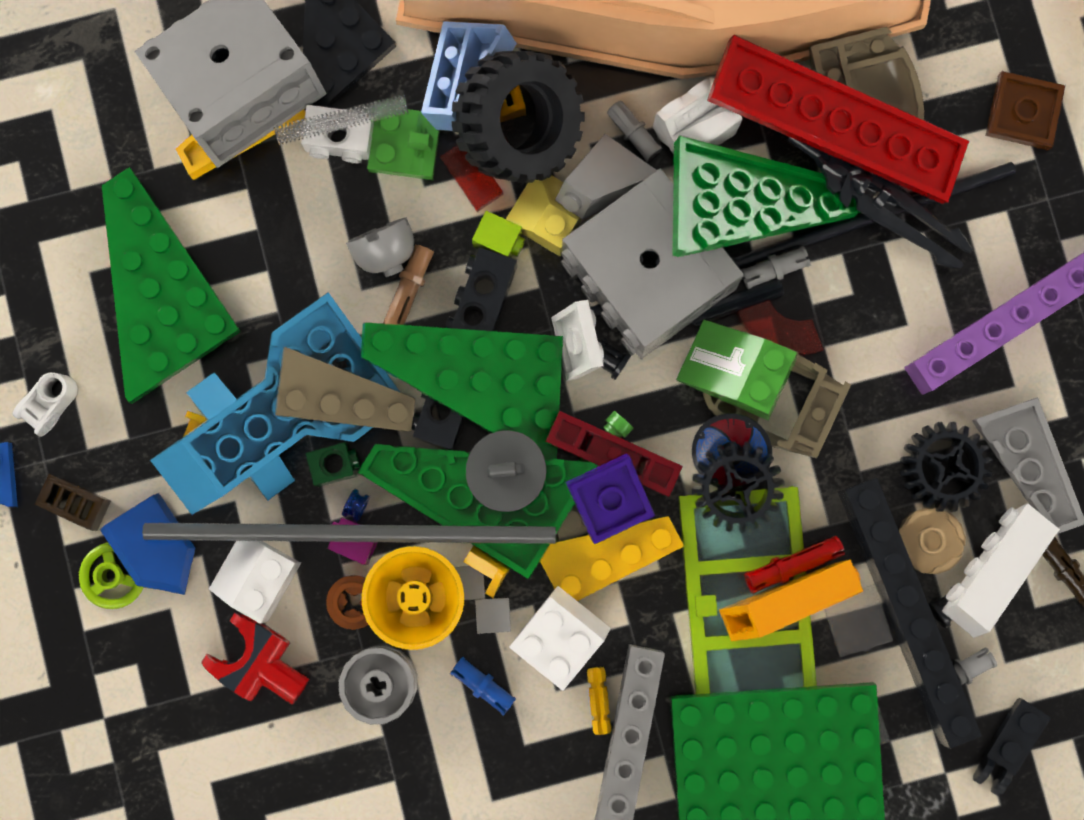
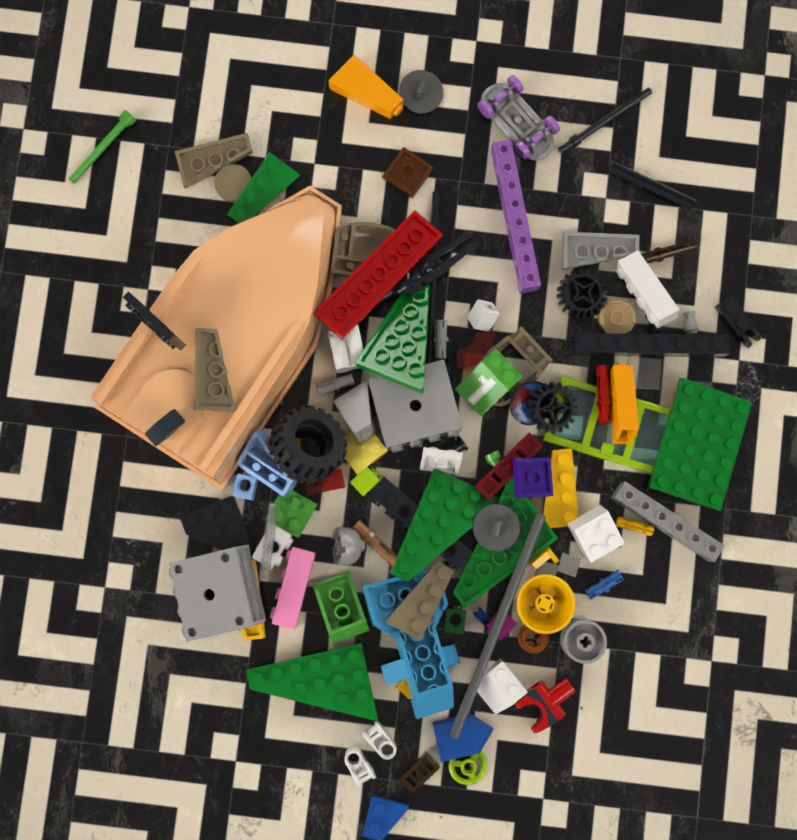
camera: 70 degrees left, 0 degrees up
none -> light blue brick [232,471,258,501]
none -> bright pink brick [270,547,316,630]
none -> bright green slope [312,571,369,644]
none -> white piece [362,720,397,760]
none -> white panel [467,299,500,331]

